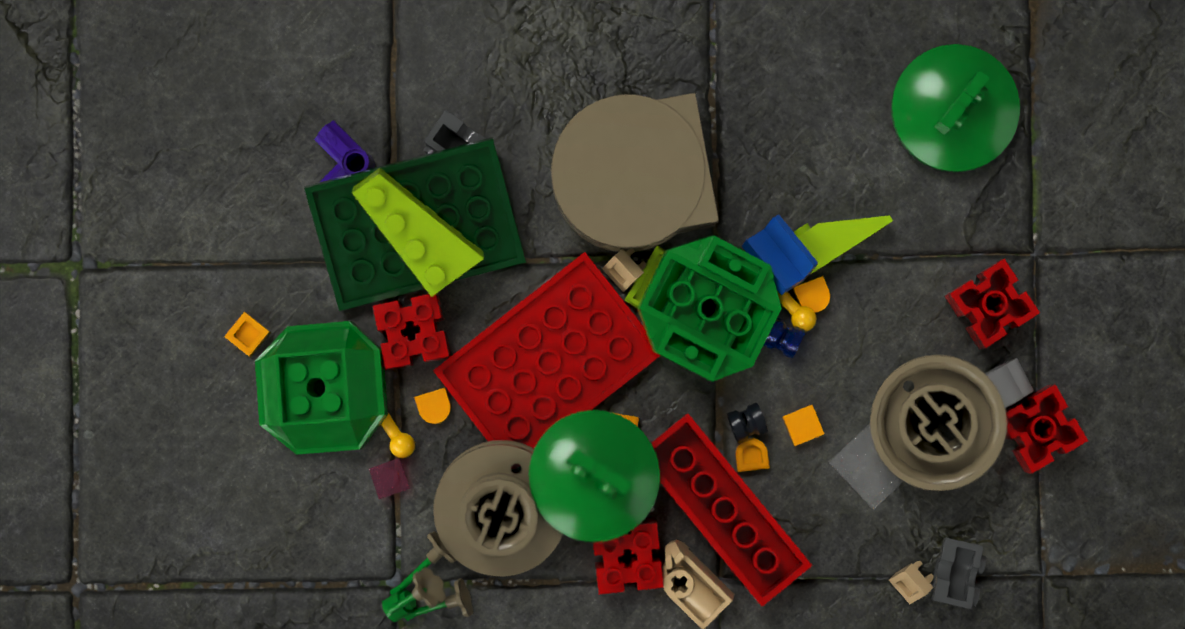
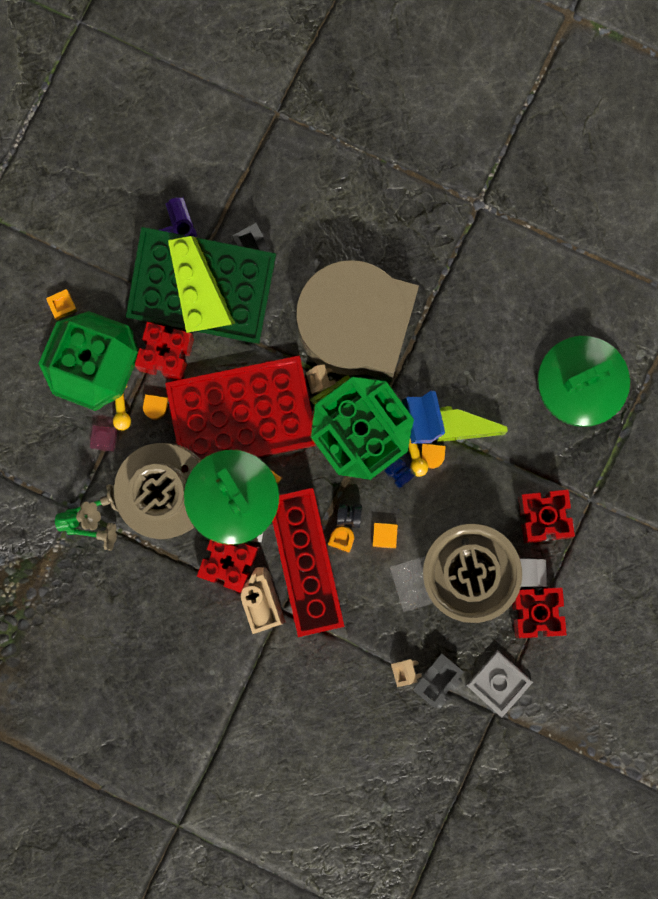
camera: 30 degrees right, 5 degrees down
none -> light grey tile [466,650,533,717]

